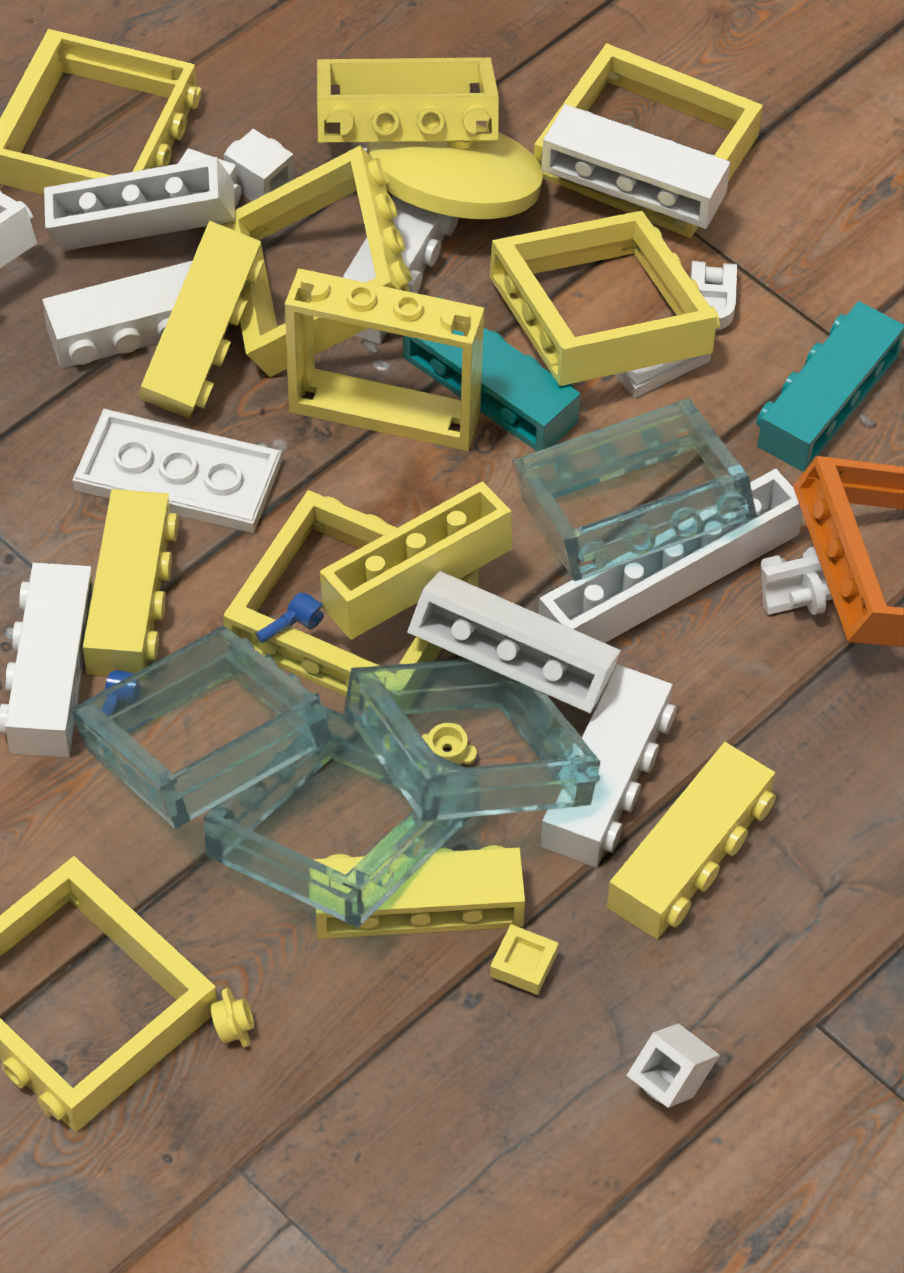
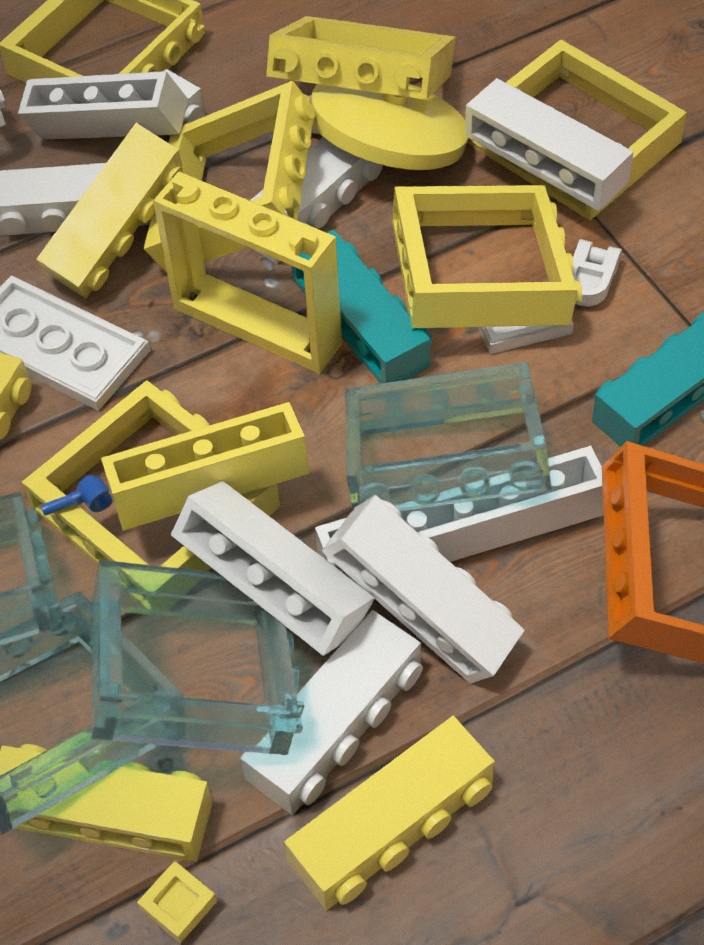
camera: 20 degrees right, 0 degrees up
white brick [224,129,294,201] -> none
light yellow plate [418,723,477,775] -> none
white hips [761,547,833,615] -> none
none -> white brick [321,495,525,684]

